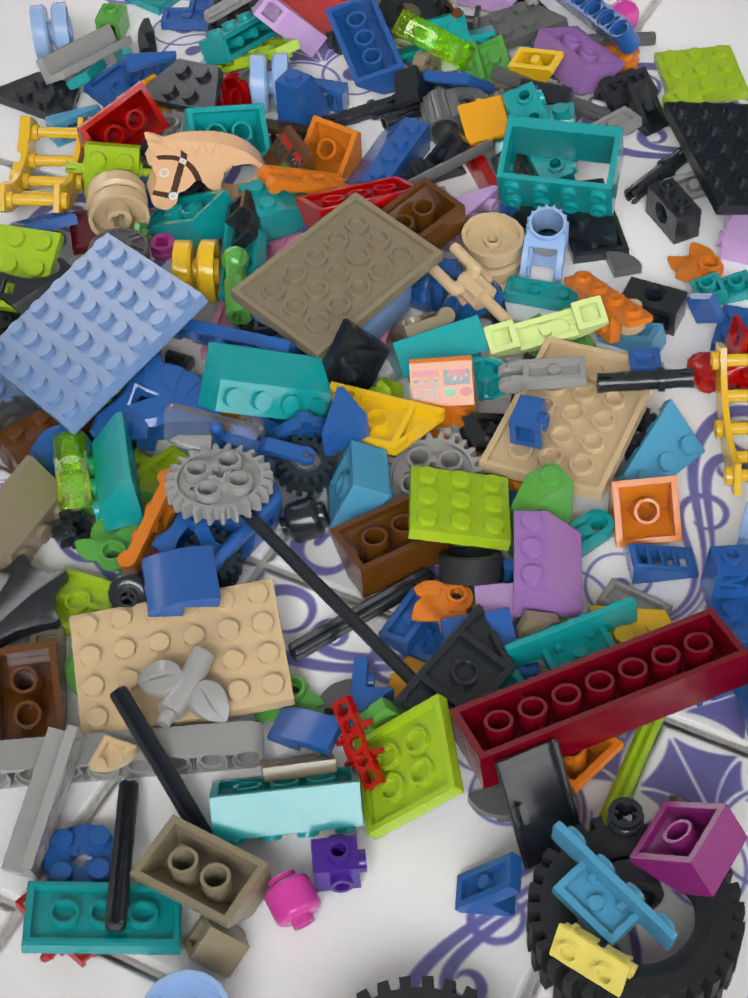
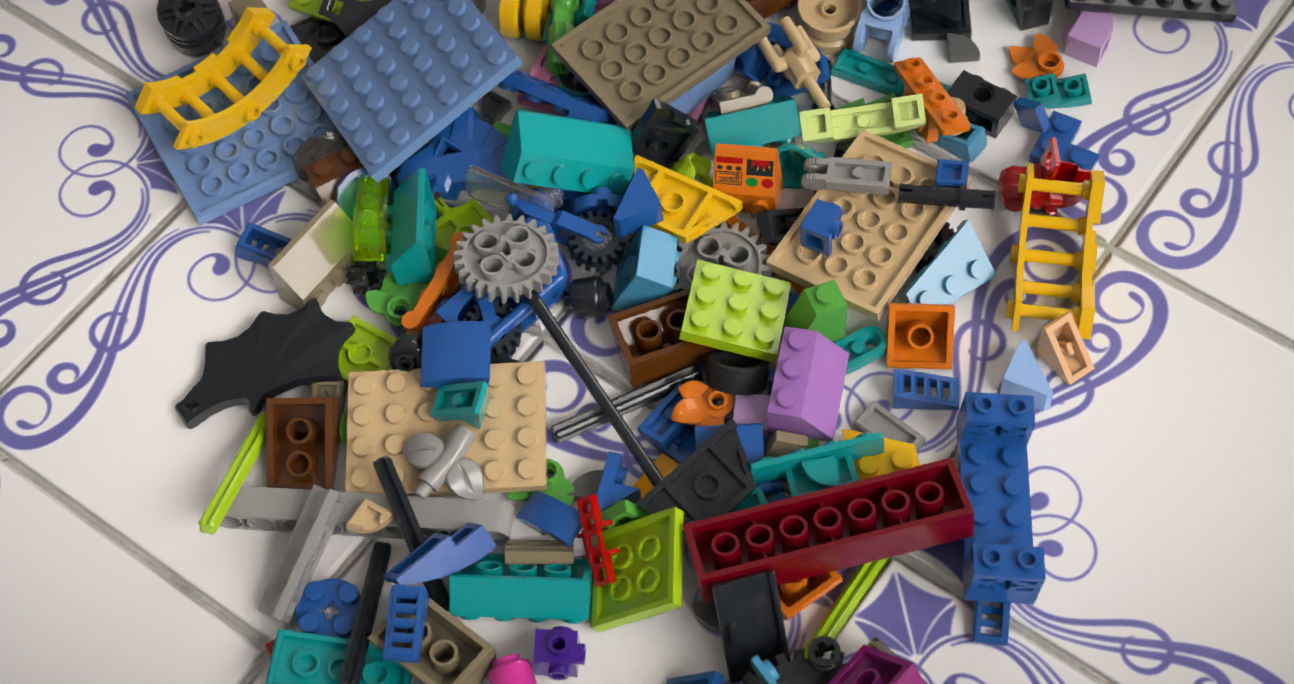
camera: 10 degrees right, 10 degrees up
none -> slope [383,522,497,585]
none -> blue slope [383,585,429,663]
none -> teal slope [430,381,489,429]
none -> teal tile [801,455,841,489]

